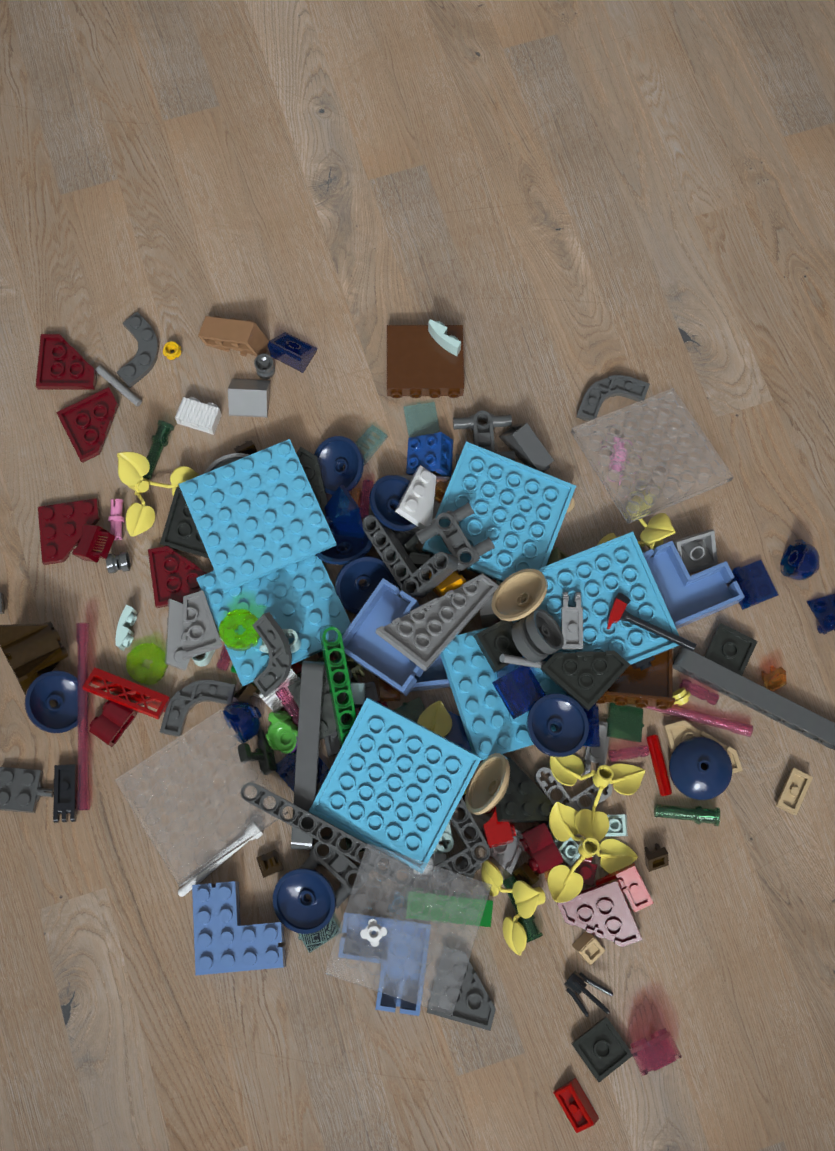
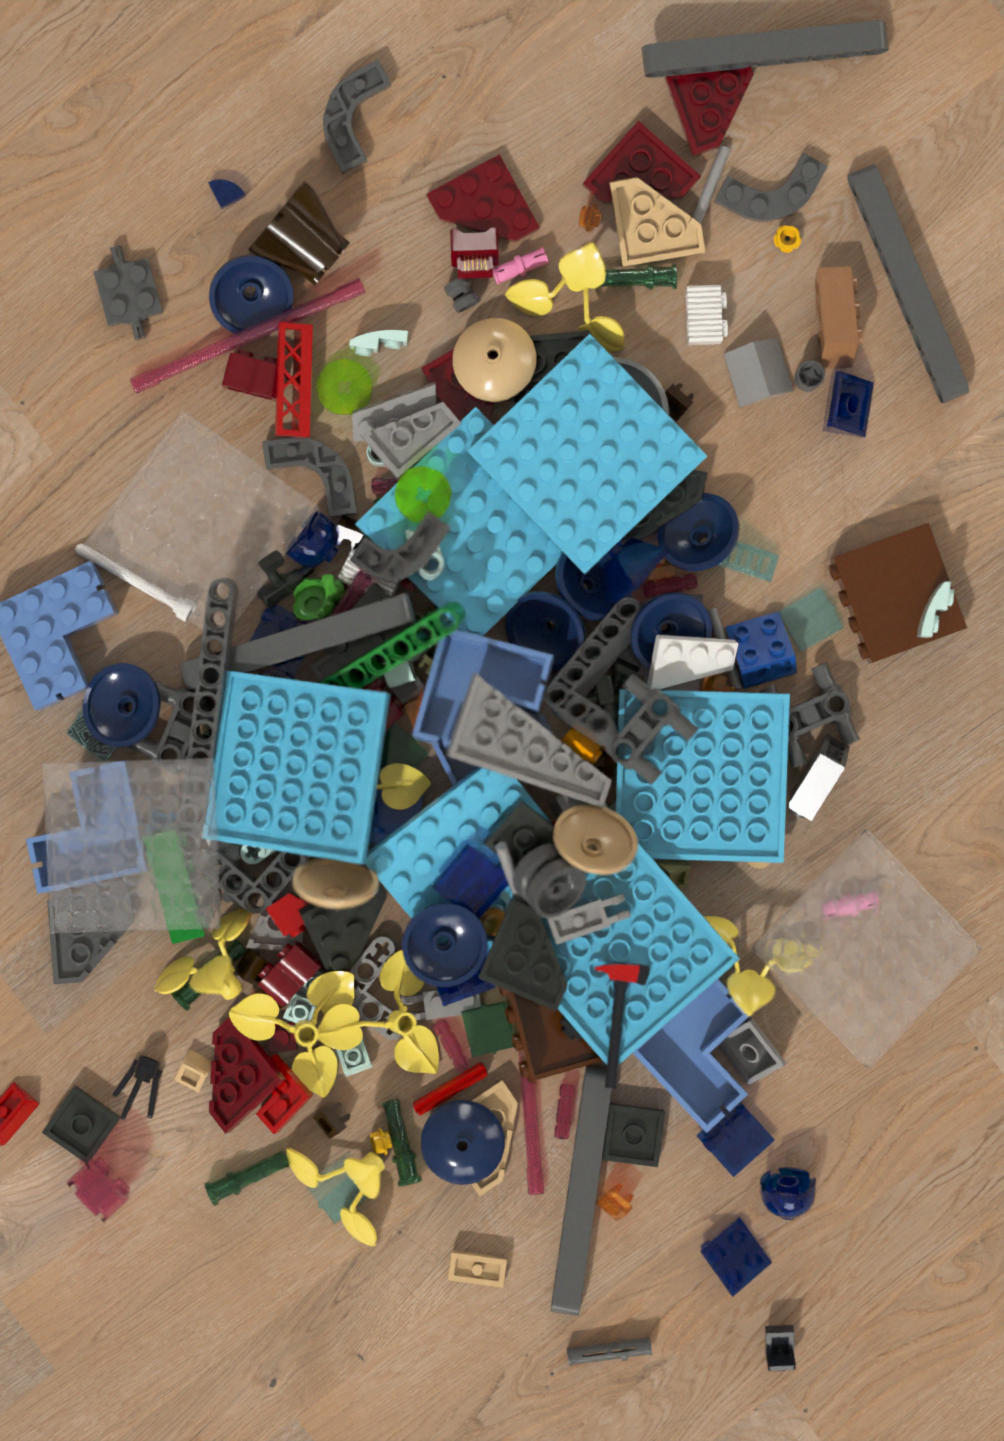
camera: 75 degrees right, 15 degrees up
black hinge [53,764,78,823] -> none
dark brown tile [256,849,284,878] -> none
white plate [360,919,387,947] -> none
dark grey plate [576,375,650,424] -> none
light yellow plate [673,687,691,706] -> none
none -> clear green pin [204,1150,290,1206]
none -> light yellow plant [285,1147,385,1247]
none -> clear light blue piece [307,1157,369,1224]
none -> yellow plate [370,1128,392,1155]
none -> tan dish [453,318,537,402]
none -> clear orange plate [479,908,505,935]
none -> clear orange plate [579,204,601,232]
none -> tan plate [609,177,705,267]
none -> dark grey beam [641,20,889,78]
none -> dark grey beam [847,164,969,404]

